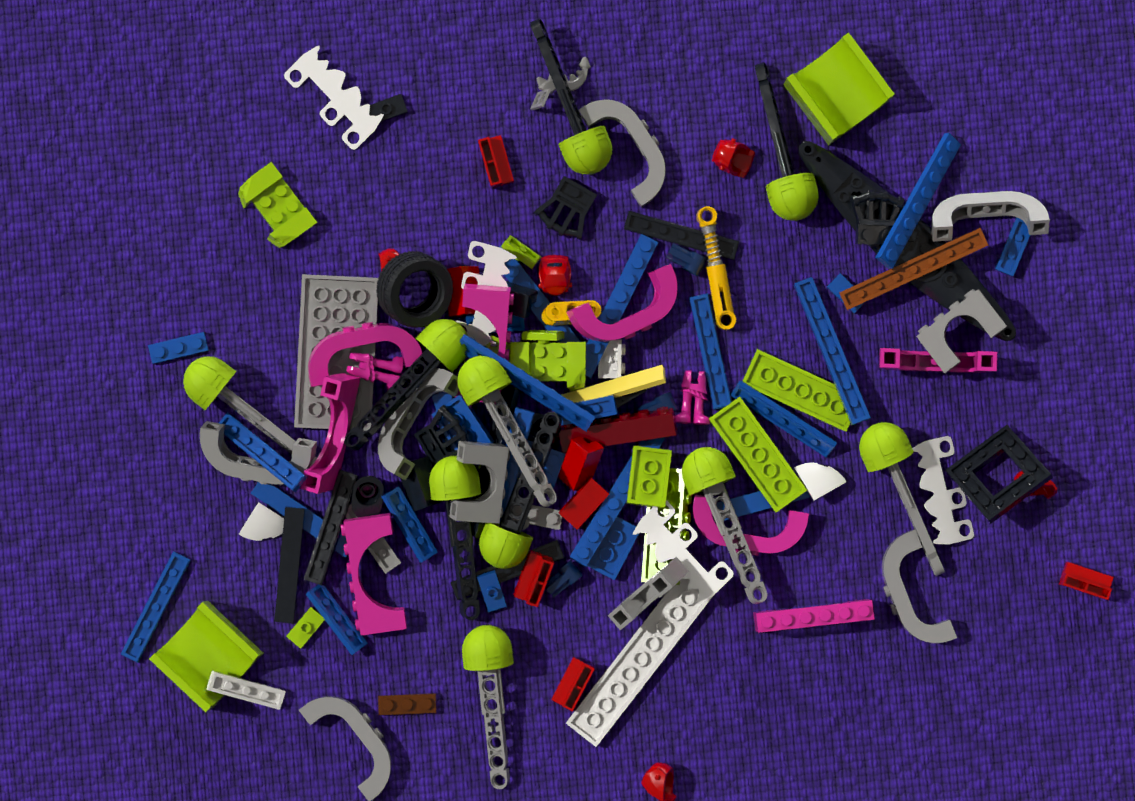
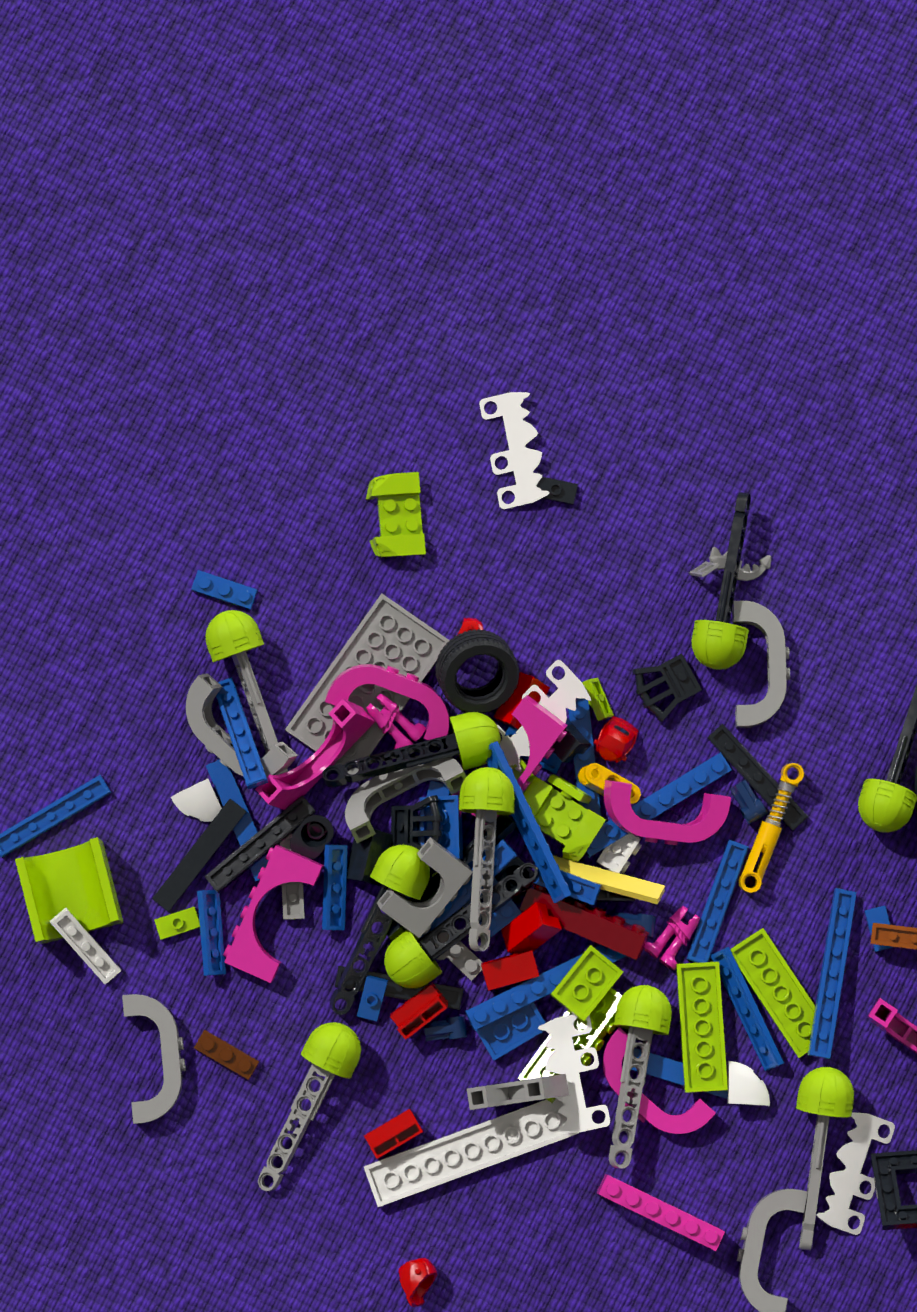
camera: 30 degrees right, 5 degrees down
red piece [478,135,514,189] -> none
red helmet [712,138,755,178] -> none

